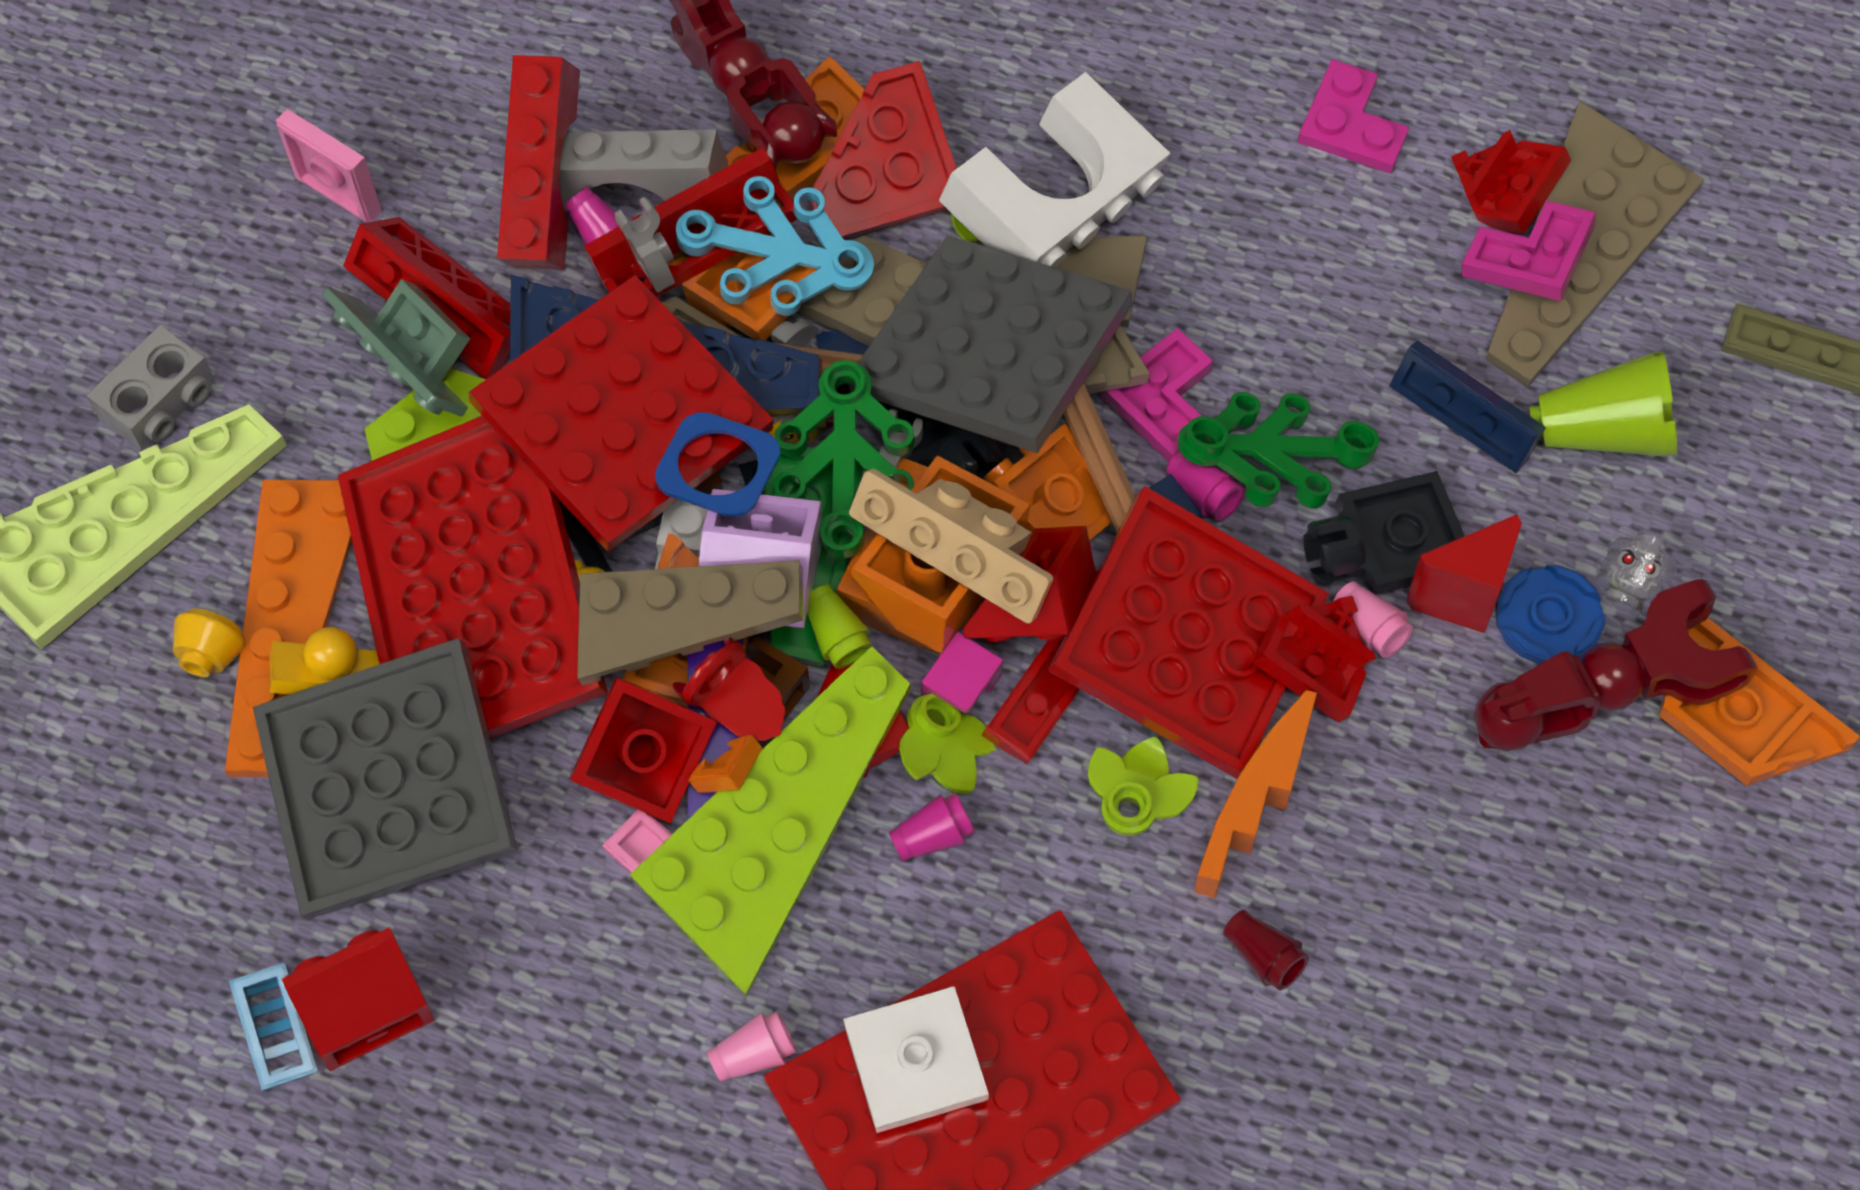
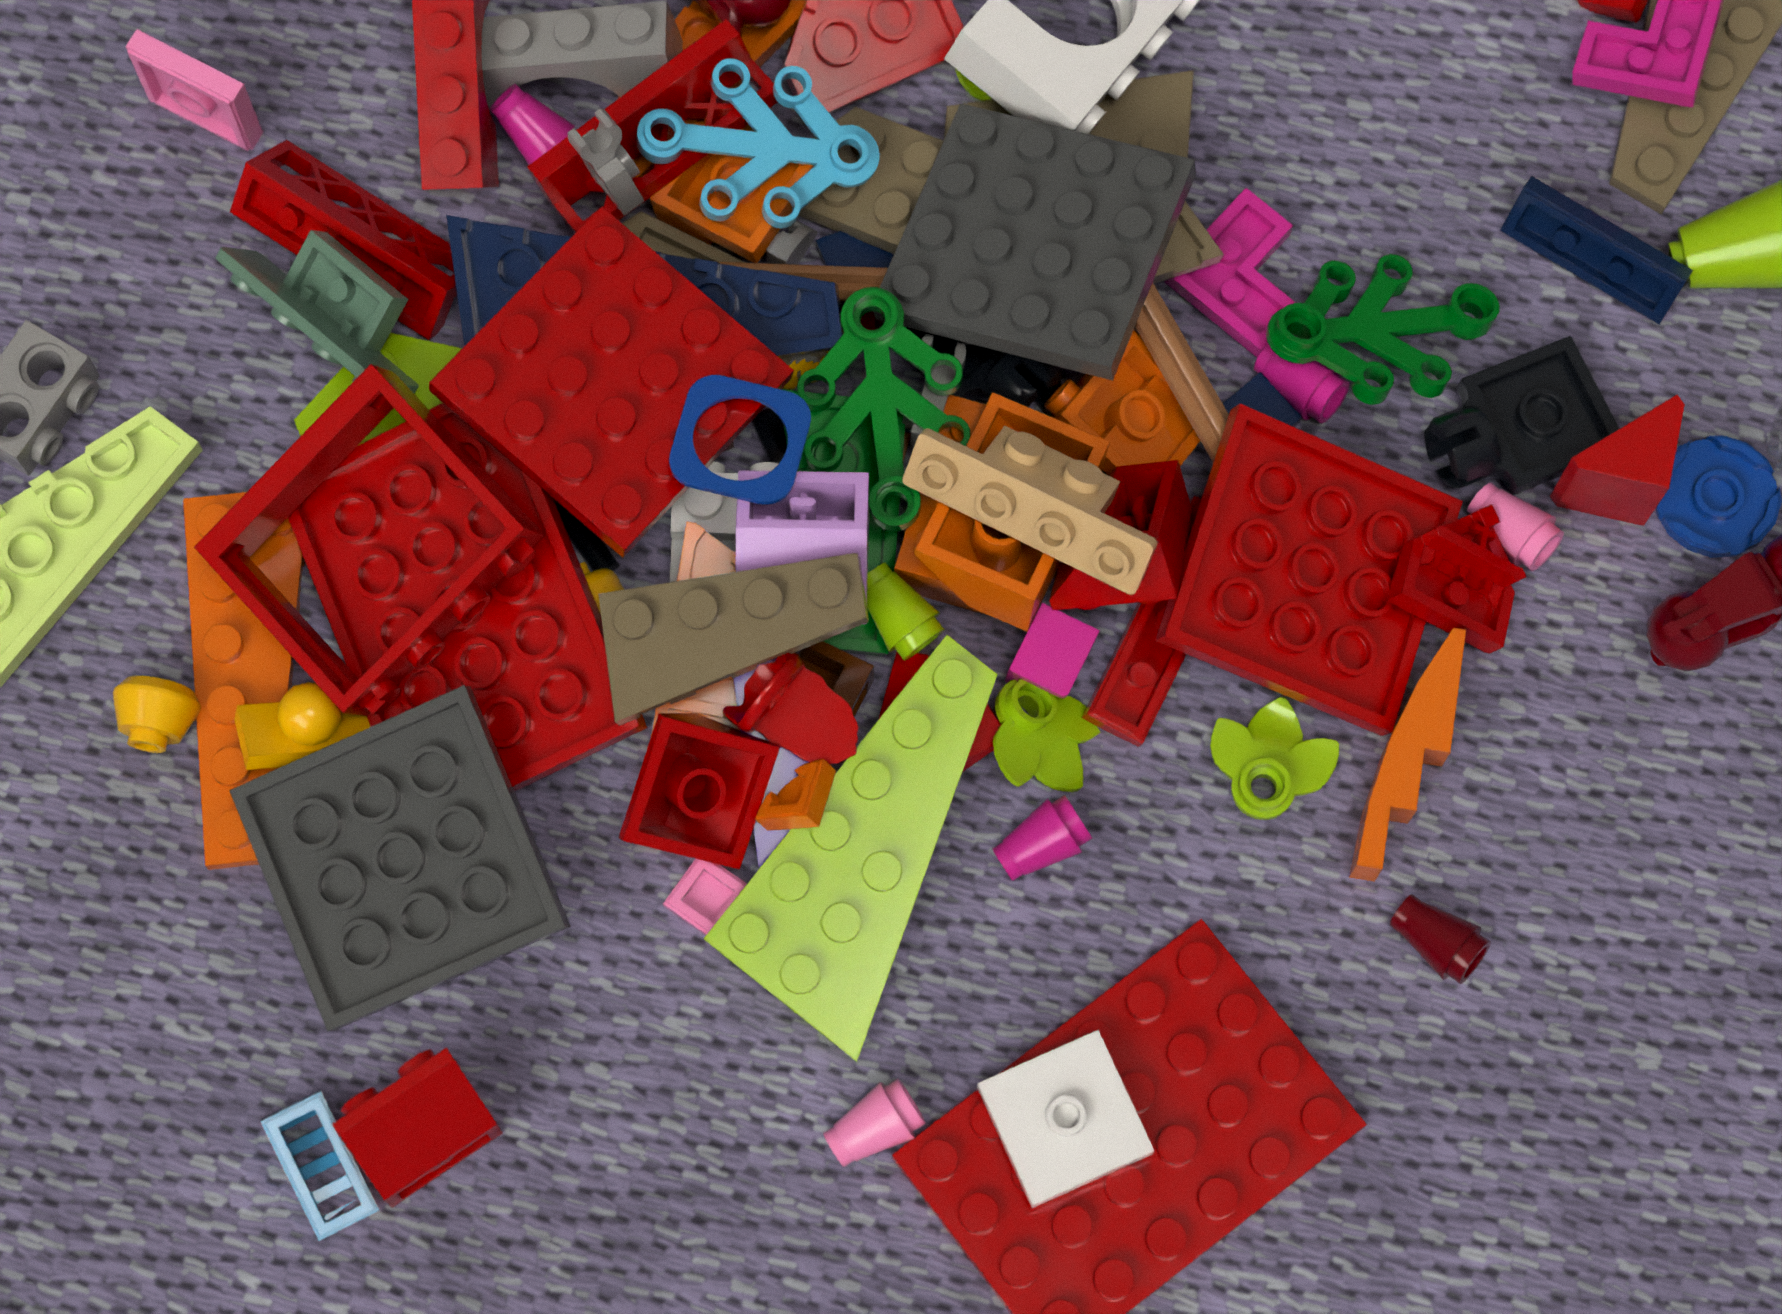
camera: 10 degrees left, 10 degrees up
none -> red window [194,364,545,716]

